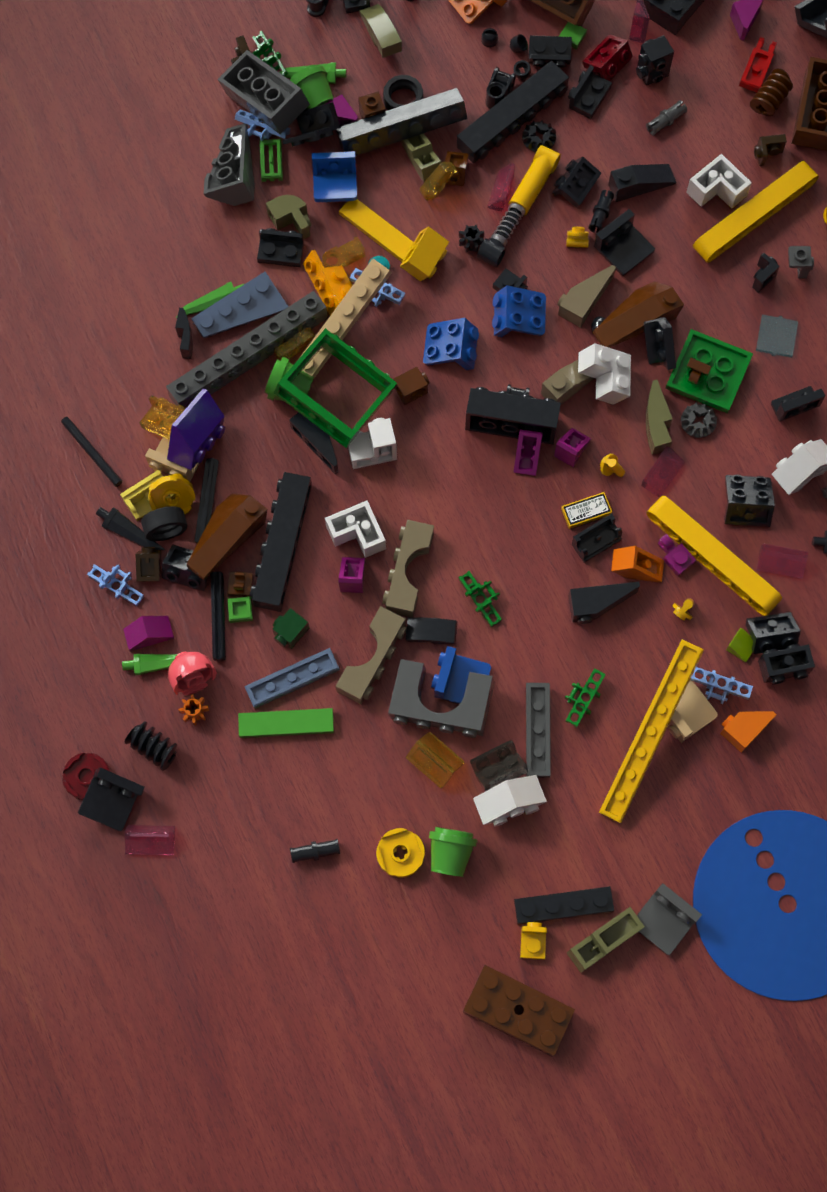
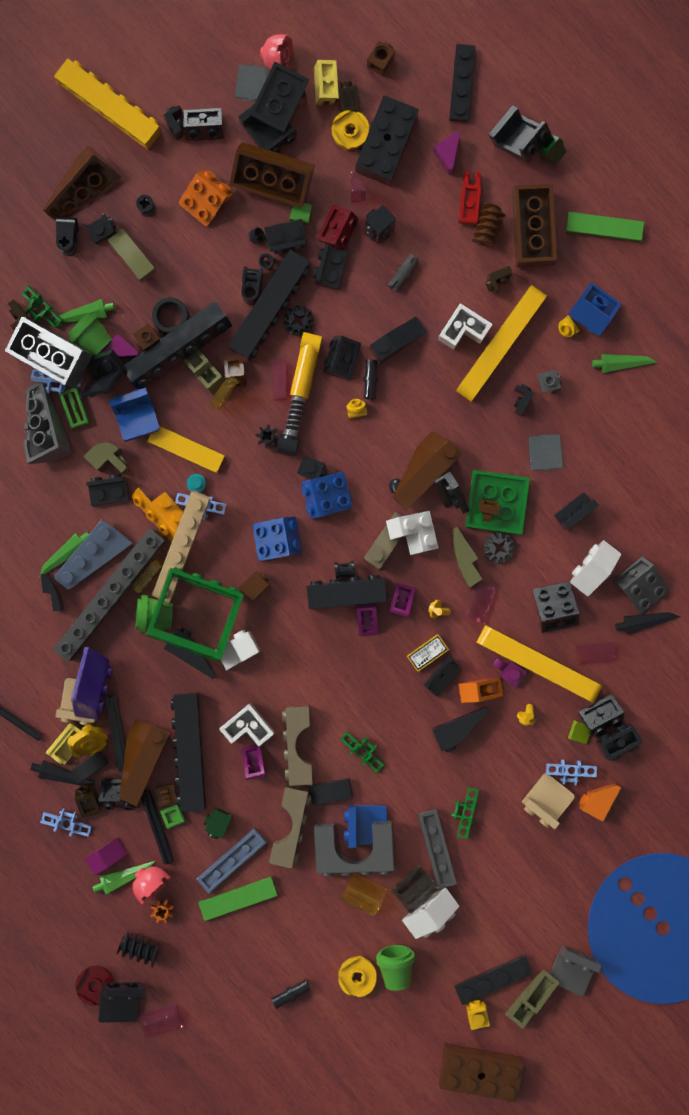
camera: 20 degrees left, 15 degrees up
clear yellow bracket [139,395,186,440] -> none
clear yellow piece [322,237,365,268] -> none
yellow brick [400,226,449,282] -> none
black hinge [481,28,498,47] -> none
dark tan slope [557,265,616,328] -> none
black bracket [594,209,655,276] -> none
yellow tile [599,639,704,823] -> none

